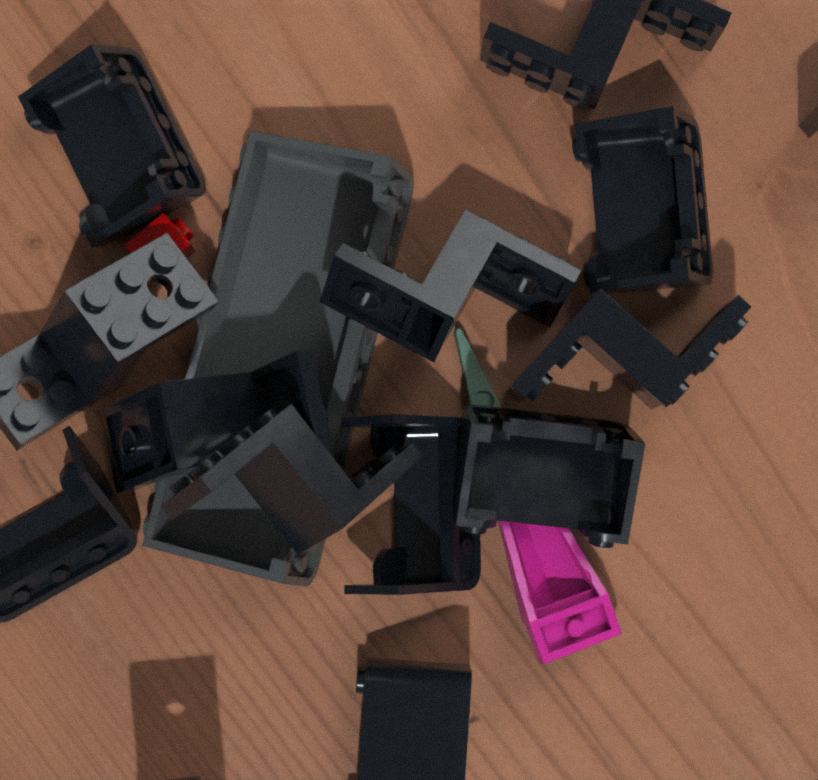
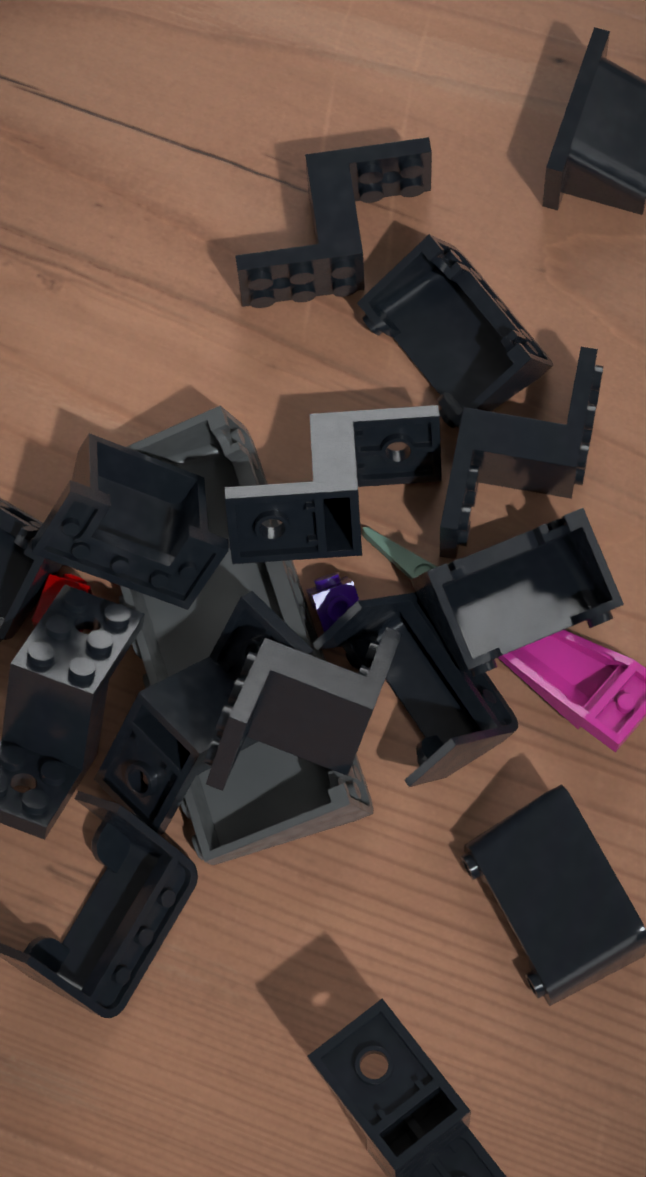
camera: 30 degrees left, 15 degrees down
none -> black windscreen [32,433,229,610]
none -> dark purple bracket [306,573,360,632]

